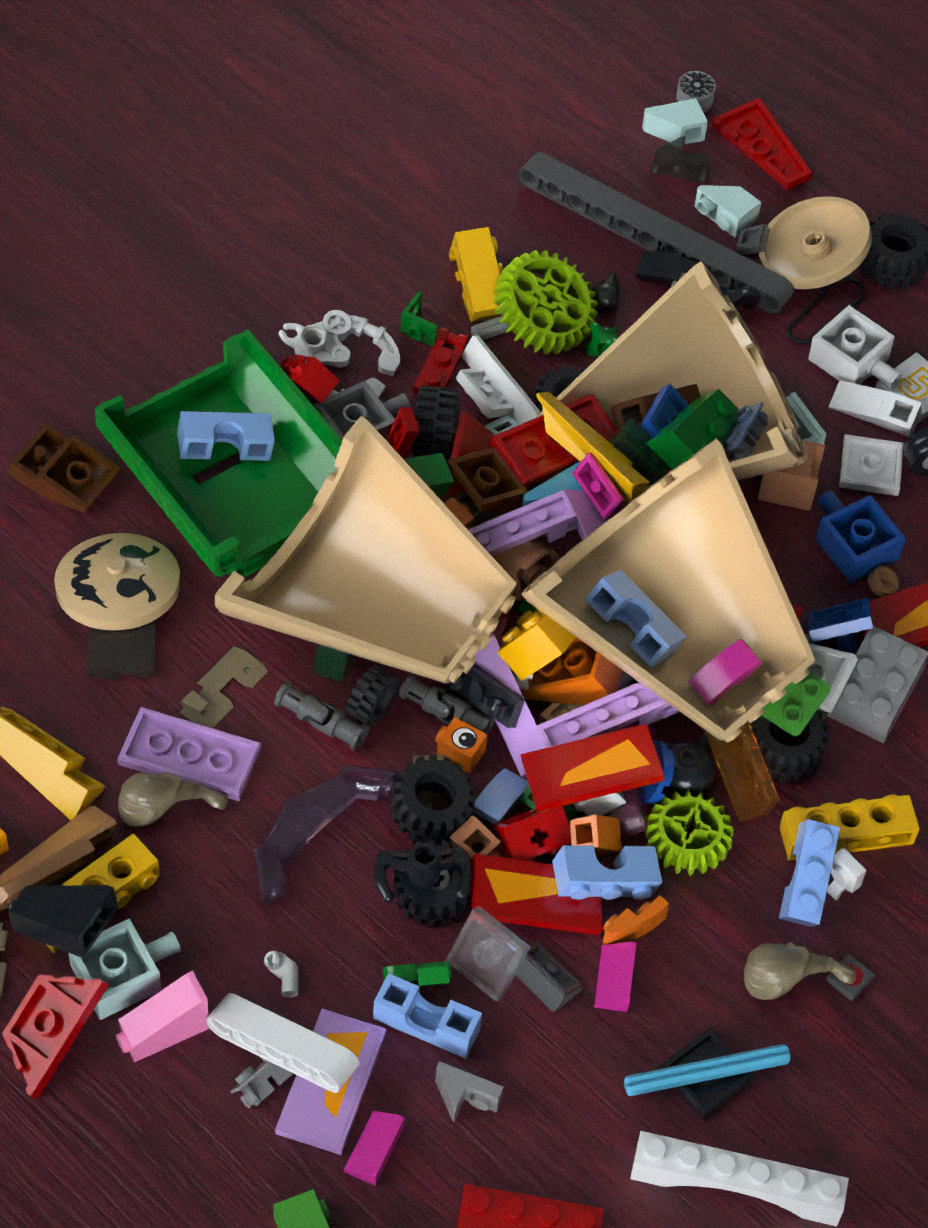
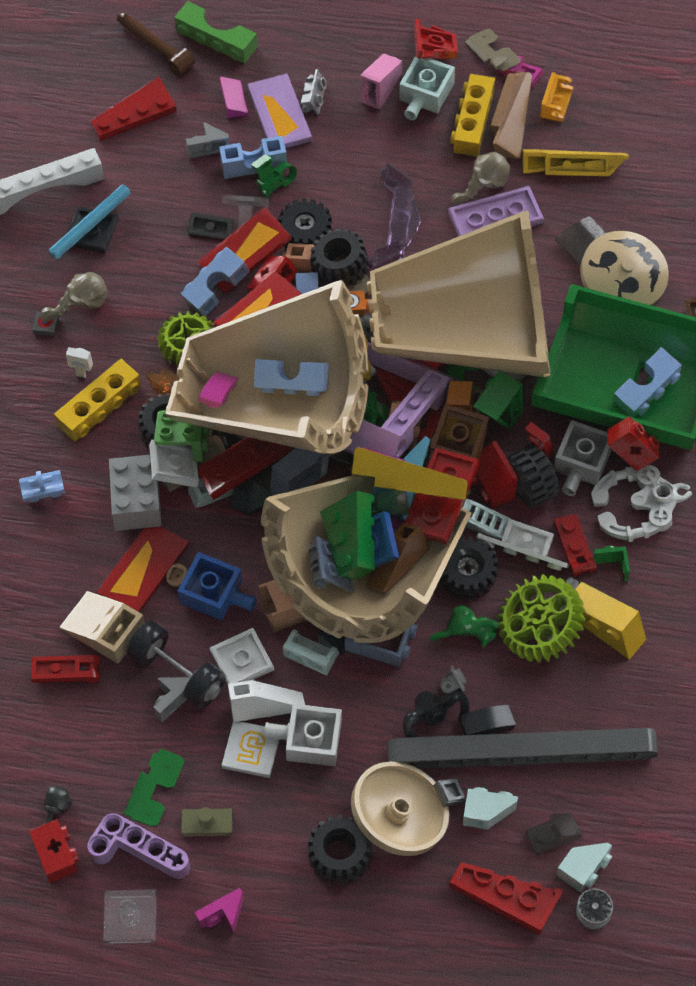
camera: 150 degrees right, 5 degrees up
black slope [8,885,118,958] -> none
white beam [206,993,360,1093] -> none
white arm [264,950,298,998] -> none
black piece [374,843,473,903] -> none
orange brick [570,815,622,856] -> none
pearl dark grey piece [591,272,620,311] -> none
dark pink slope [594,942,637,1012] -> none
orange slope [602,895,669,945] -> none
light blue arch [779,819,840,927] -> none
black piece [786,277,865,344] -> none
blue tile [808,598,873,655] -> none

